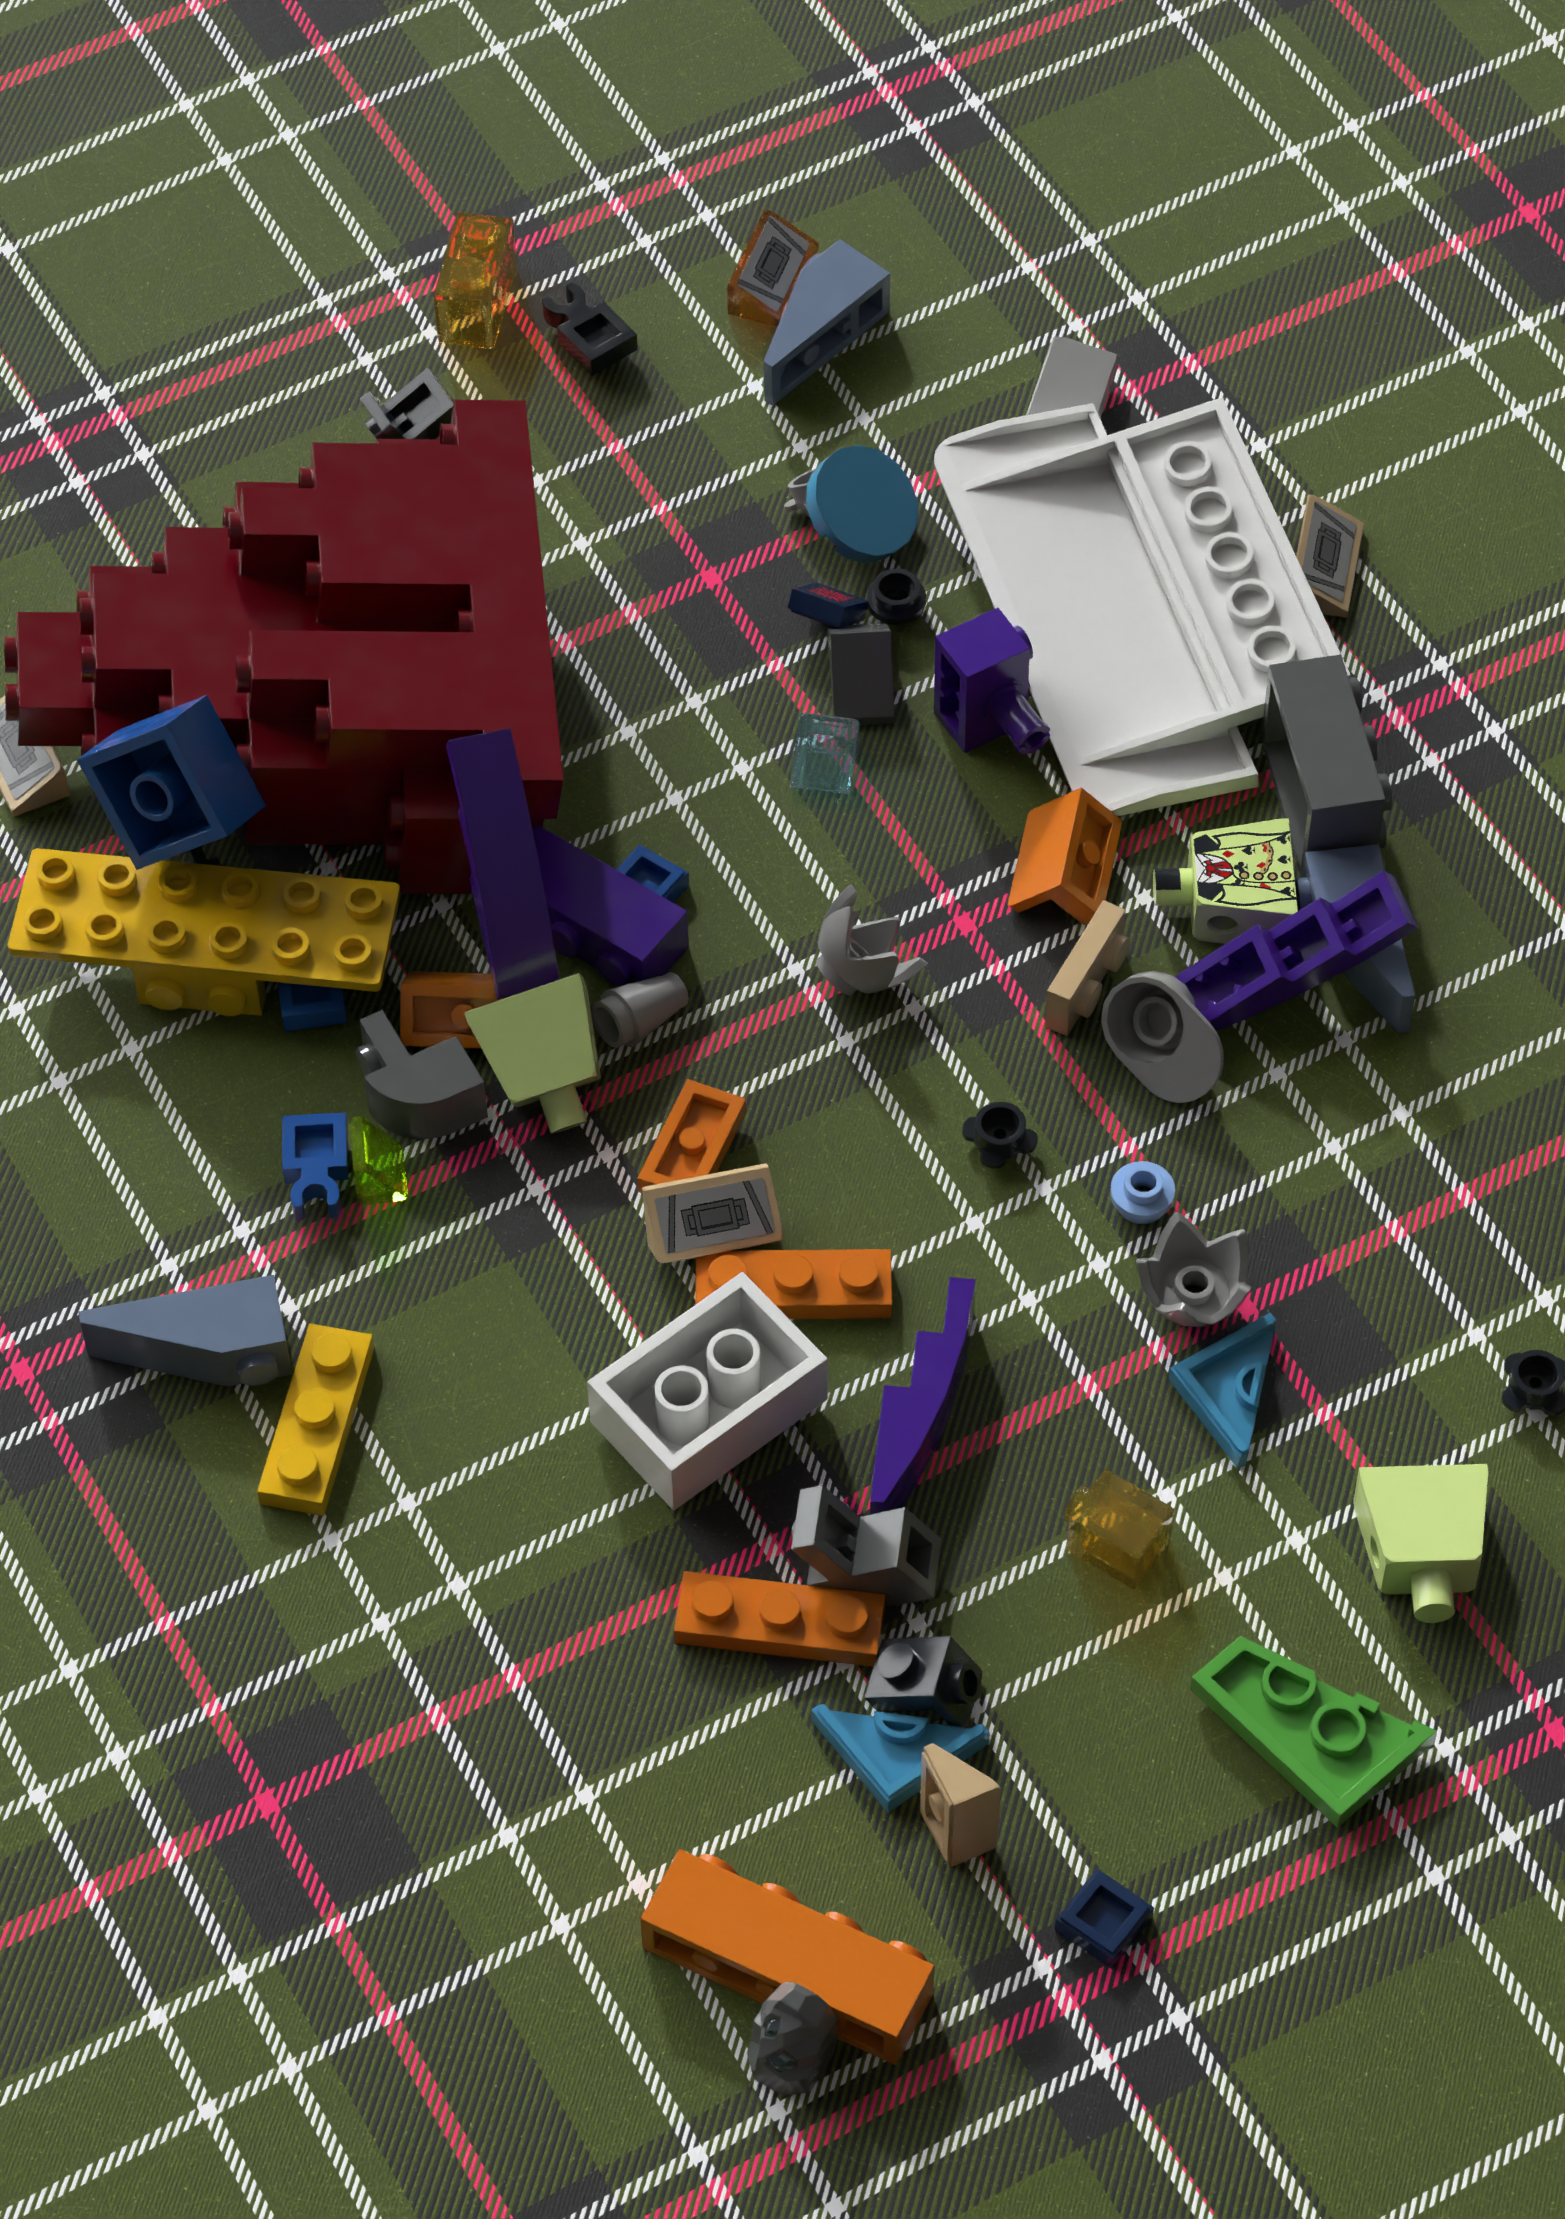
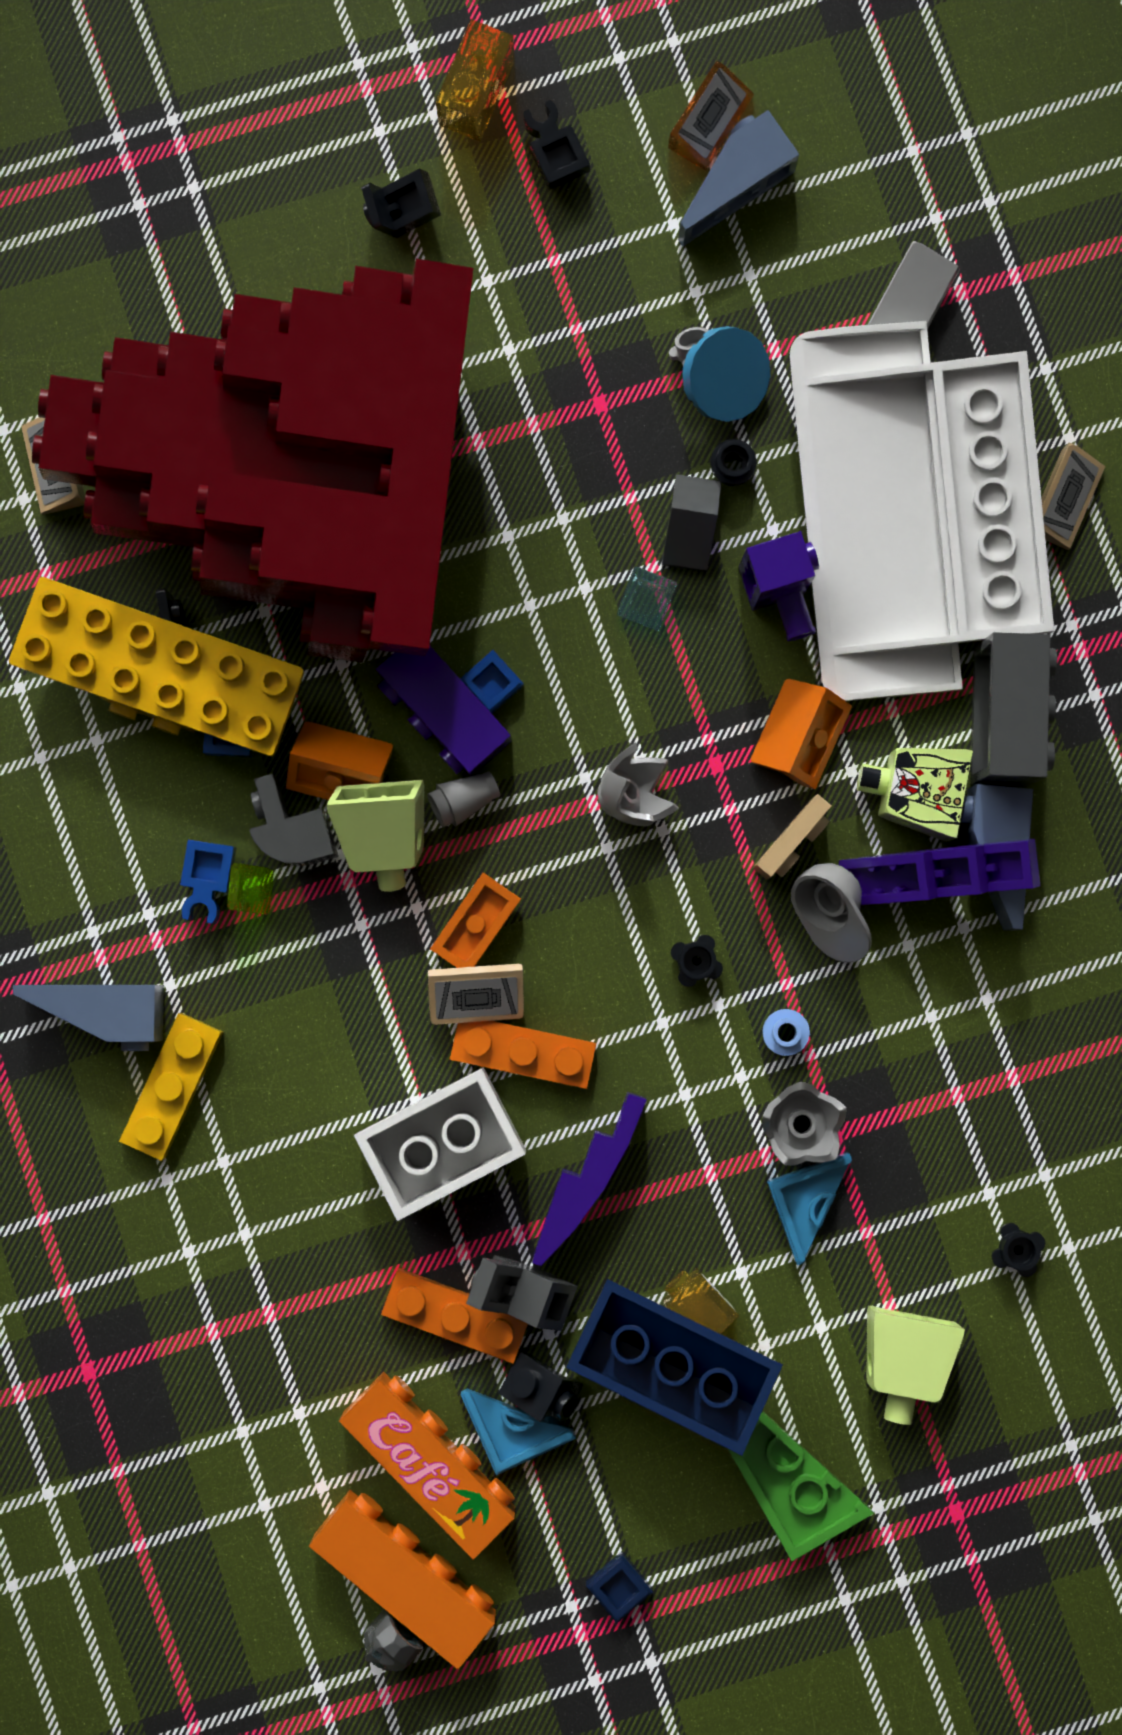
camera: 10 degrees right, 30 degrees up
blue brick [77,695,266,870] -> none
dark purple slope [446,728,559,1000] -> none
dark blue tile [787,582,869,629] -> none
tan slope [920,1743,1001,1867] -> none
none -> orange brick [339,1372,515,1560]
none -> dark blue slope [566,1279,783,1456]

